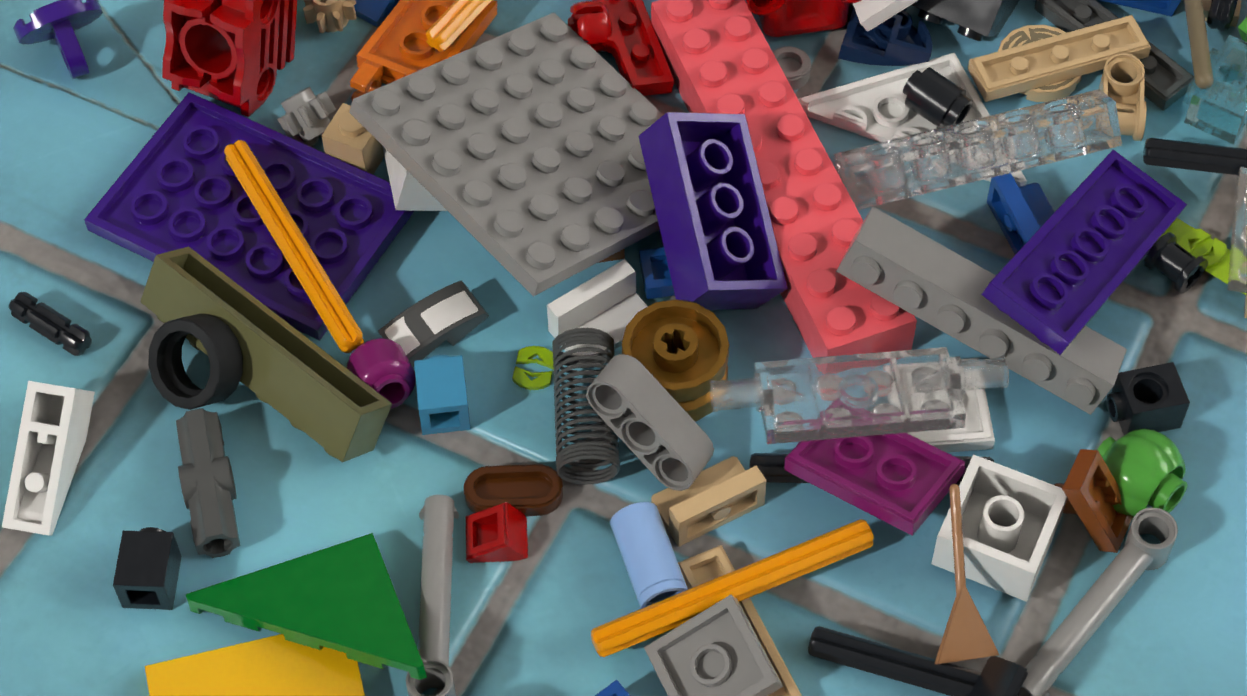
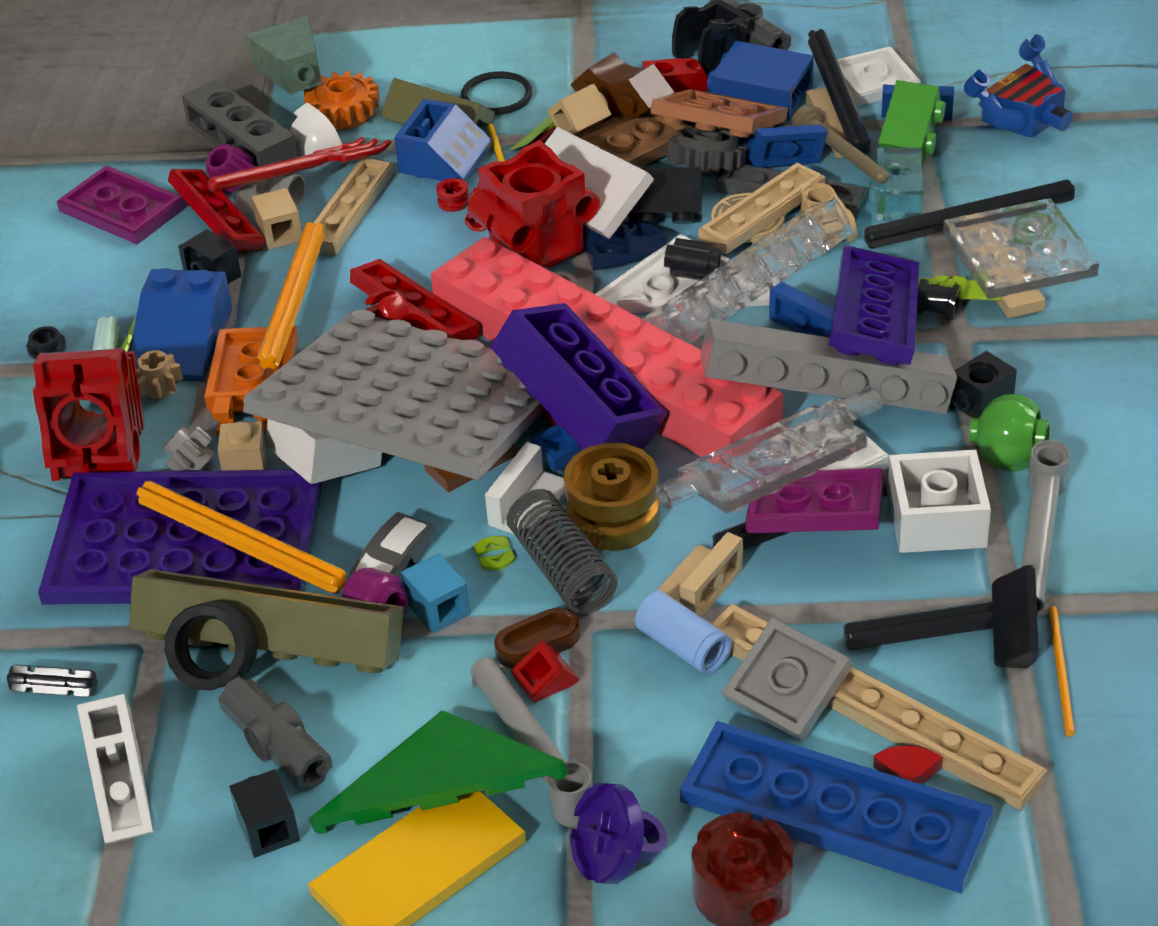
camera: 25 degrees left, 15 degrees down
light grey beam [586,354,714,491] -> none
light orange axle [591,519,874,657] -> none
medium nougat piece [934,484,999,665] -> none
dark orange tile [1054,449,1133,553] -> none

